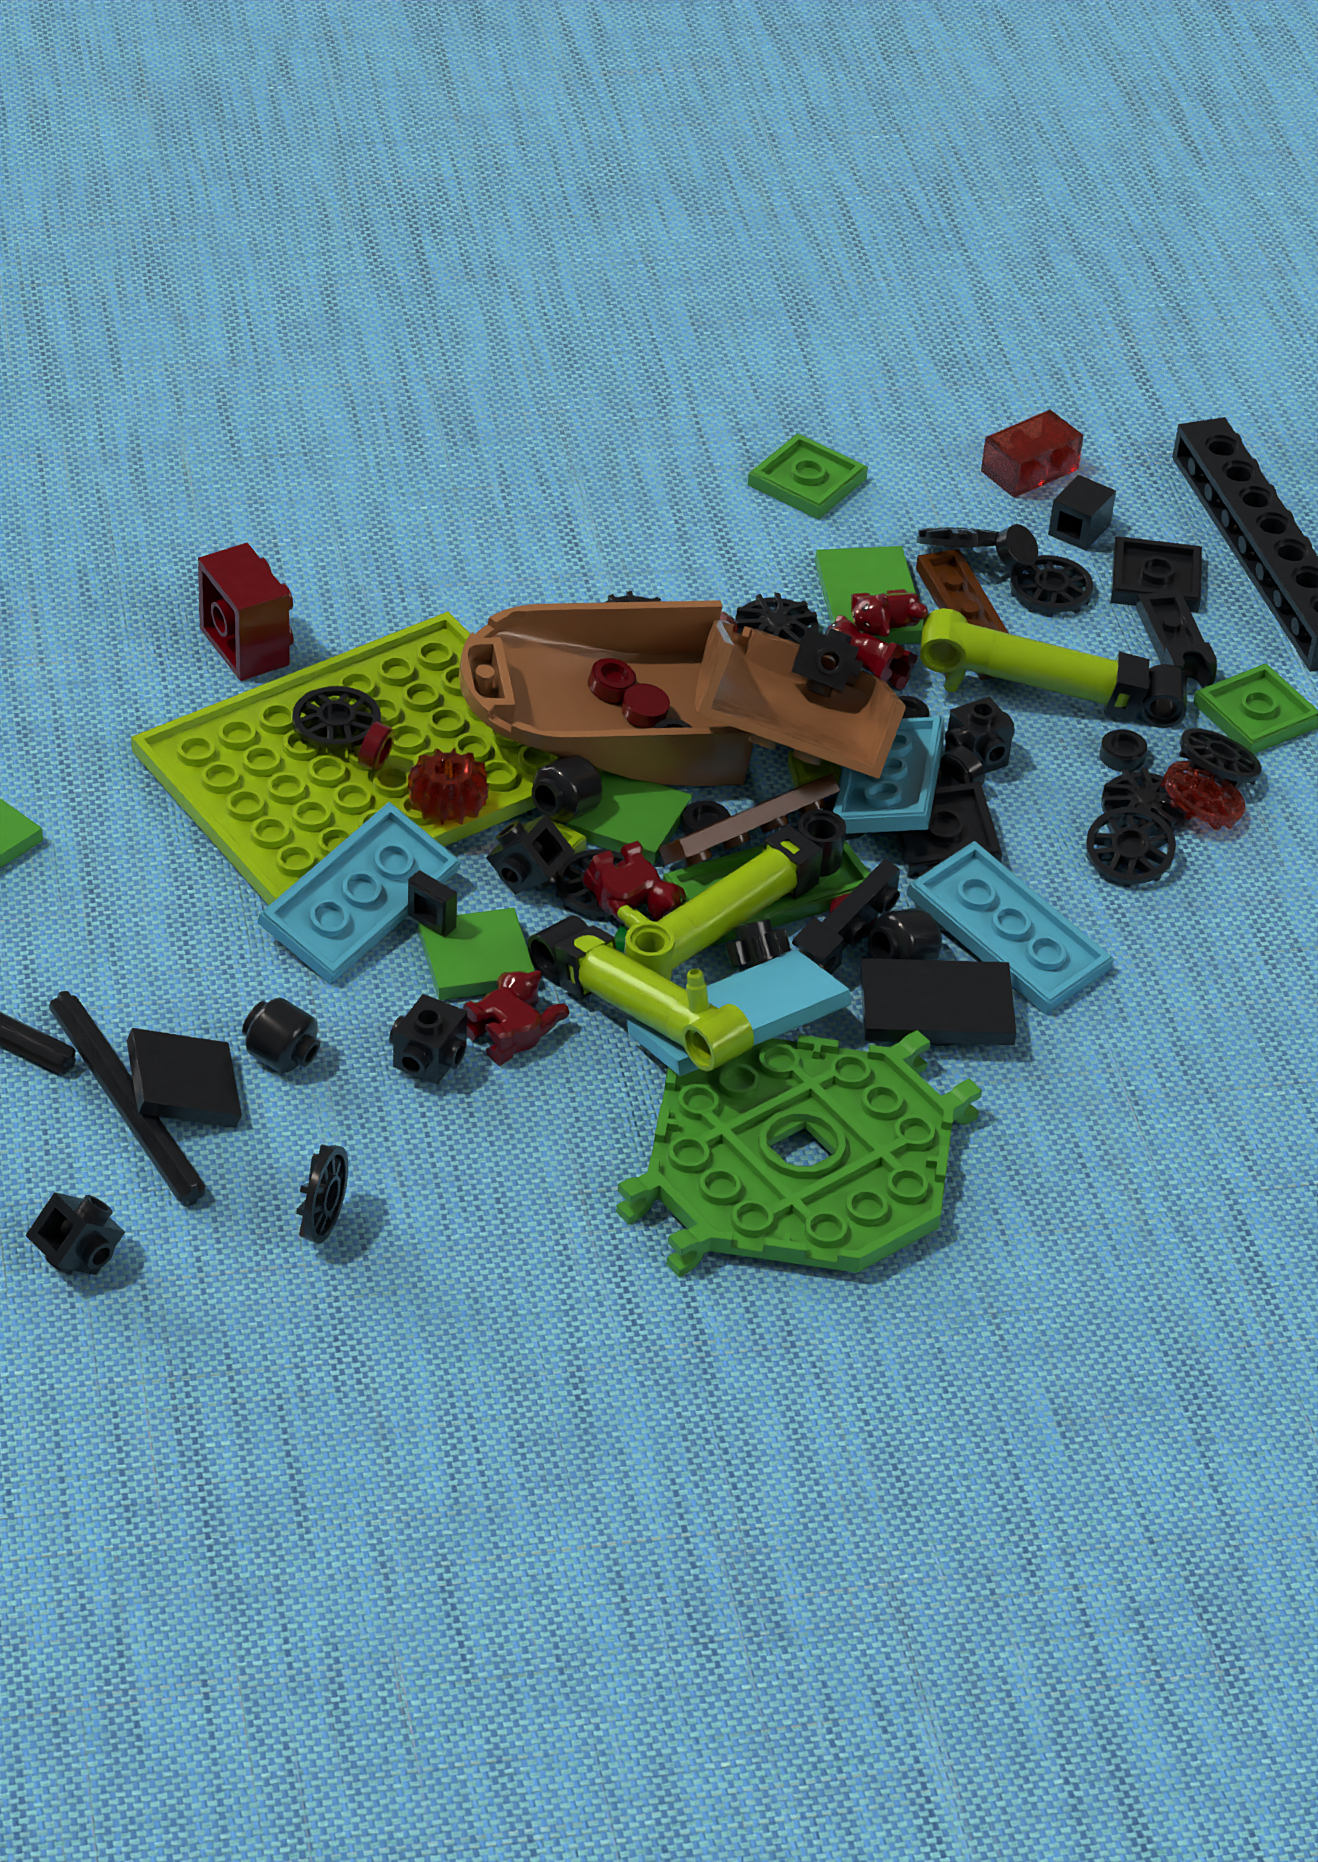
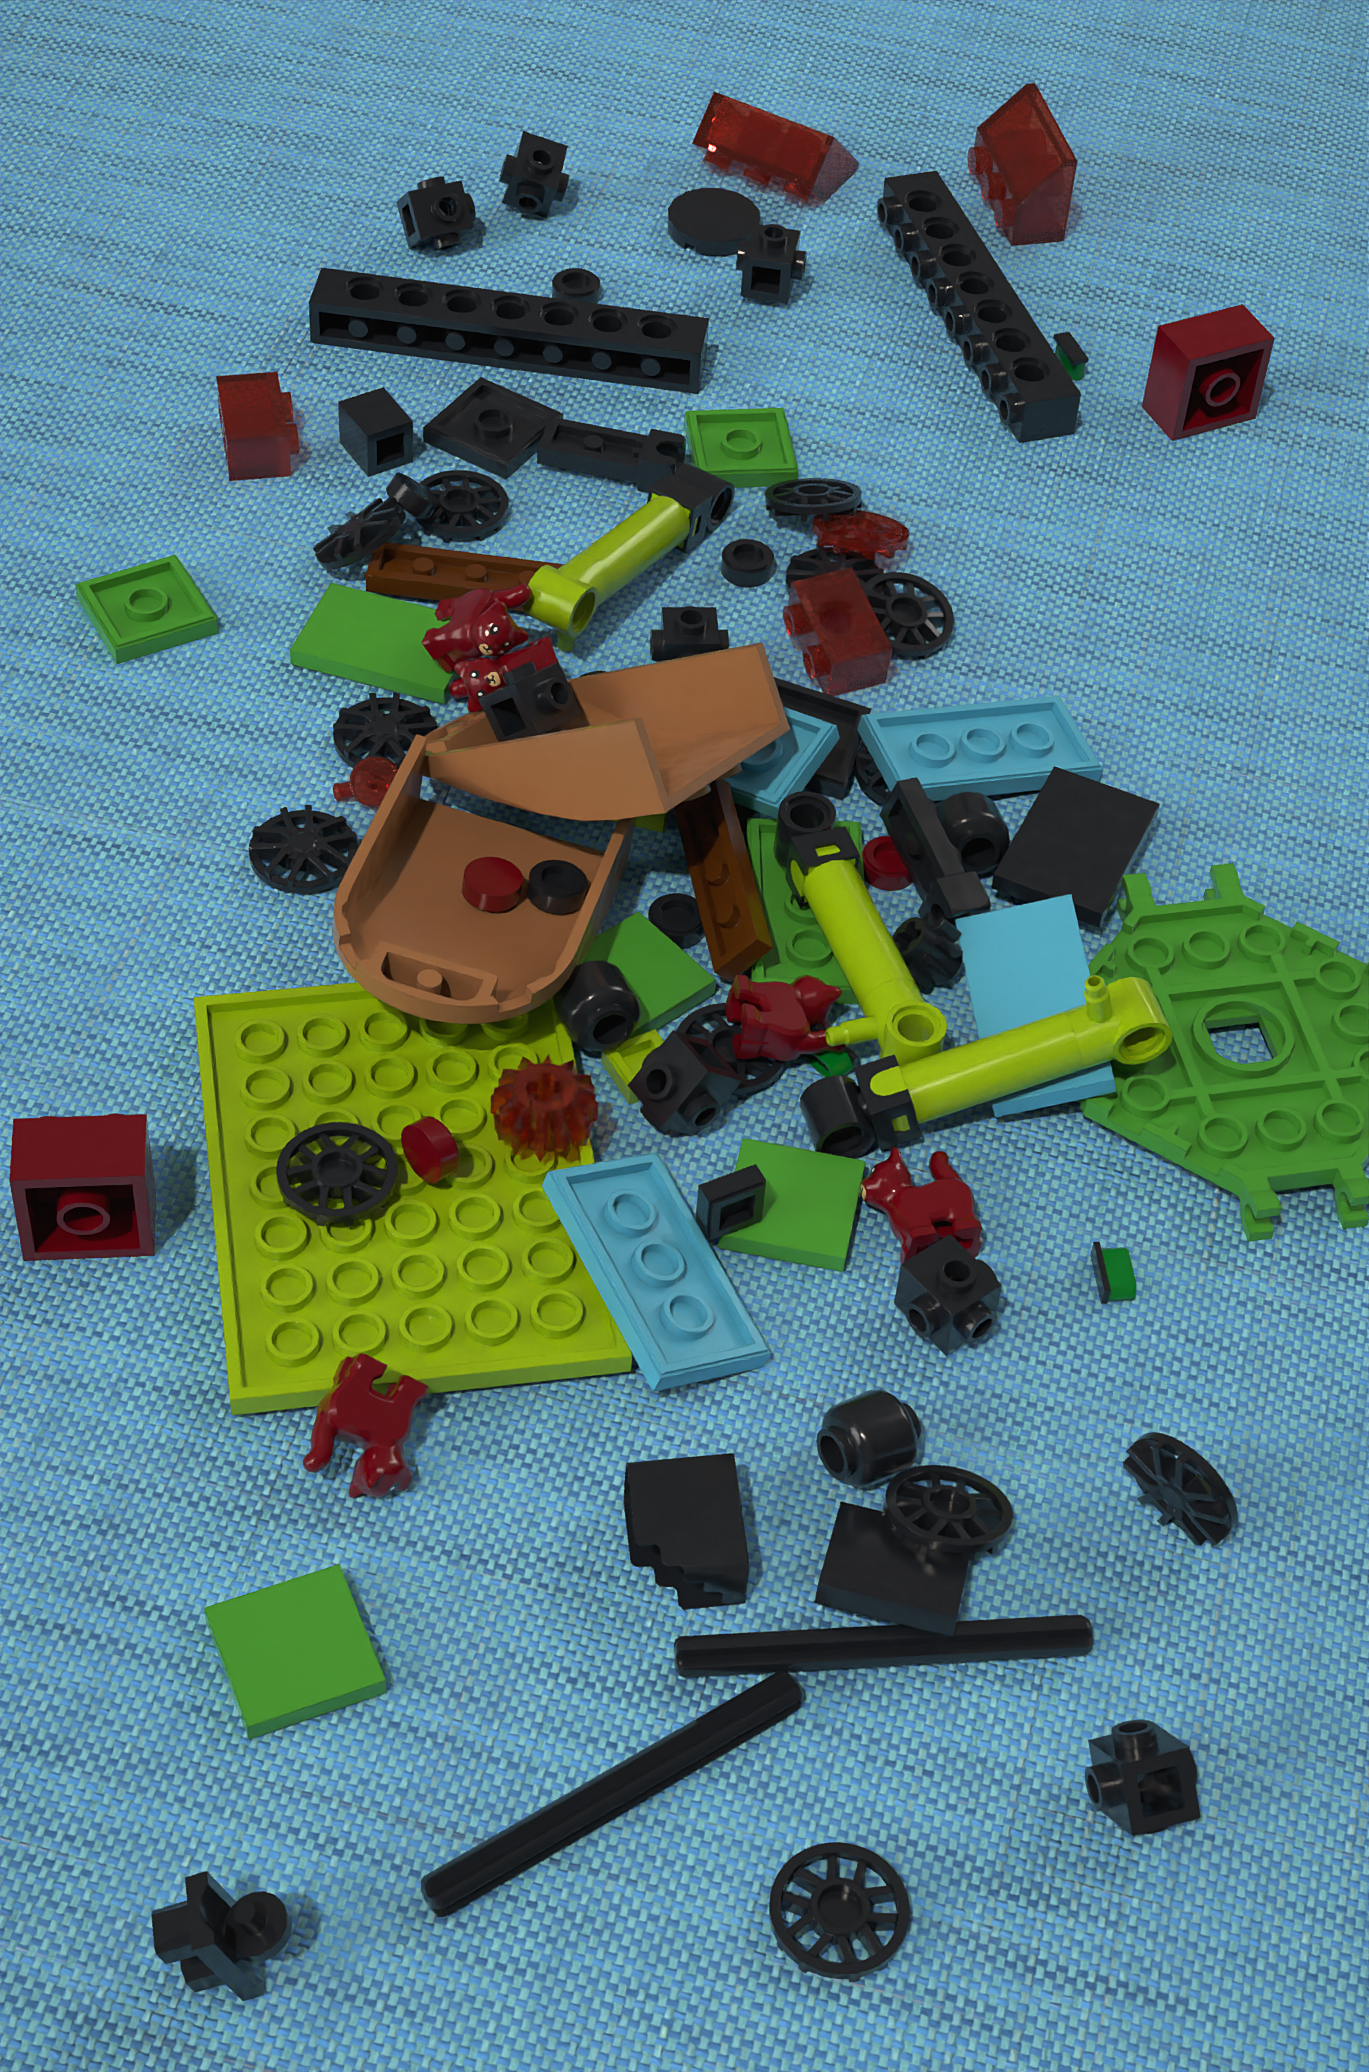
camera: 65 degrees left, 5 degrees up
dark red tile [588,658,637,703] -> none
none -> dark red animal [303,1353,429,1498]
none -> black piece [624,1453,749,1610]
none -> clear red brick [783,567,892,696]
none -> black wheel [882,1465,1013,1561]
none -> green piece [1090,1242,1136,1304]

